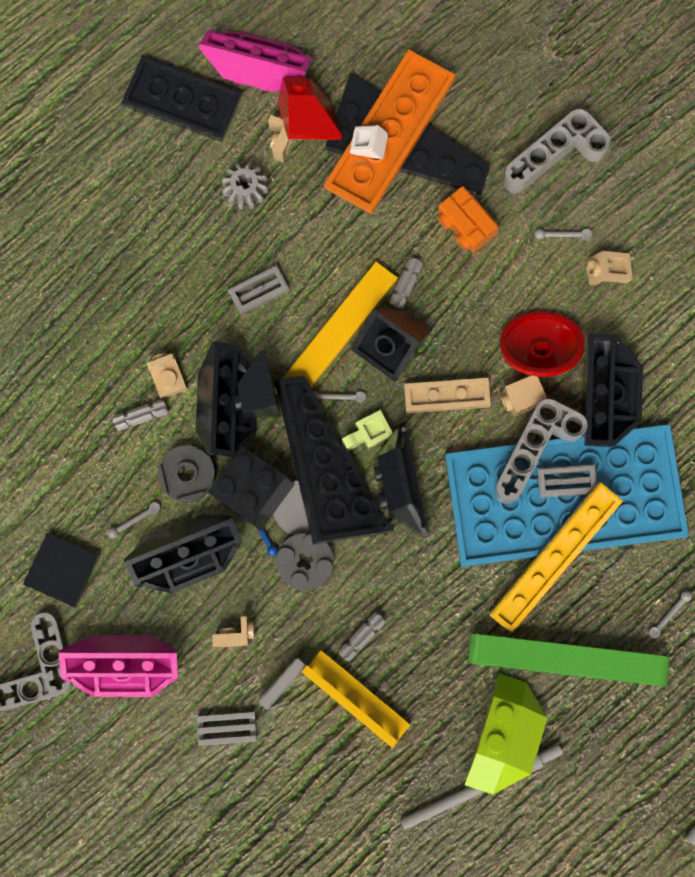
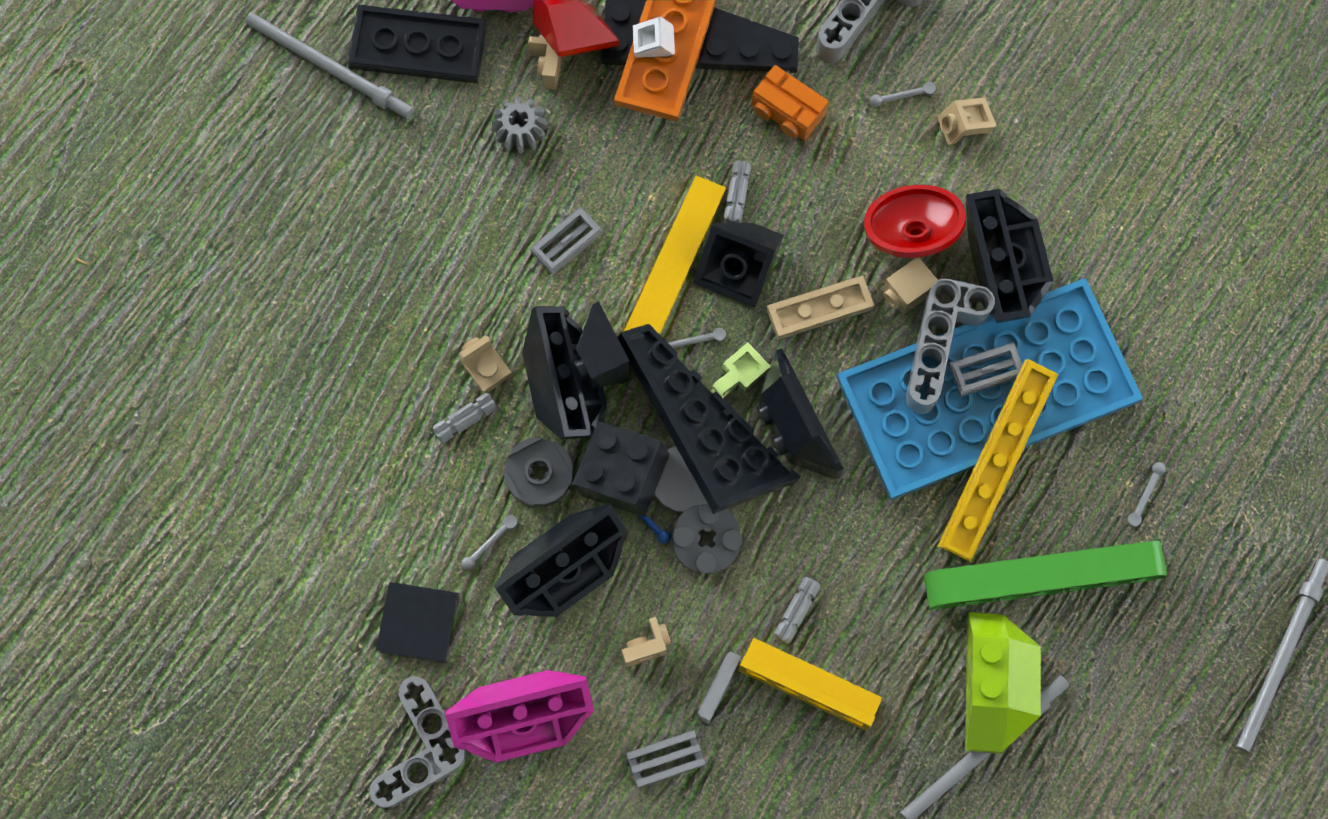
camera: 20 degrees left, 5 degrees down
none -> light grey bar [245,12,414,119]

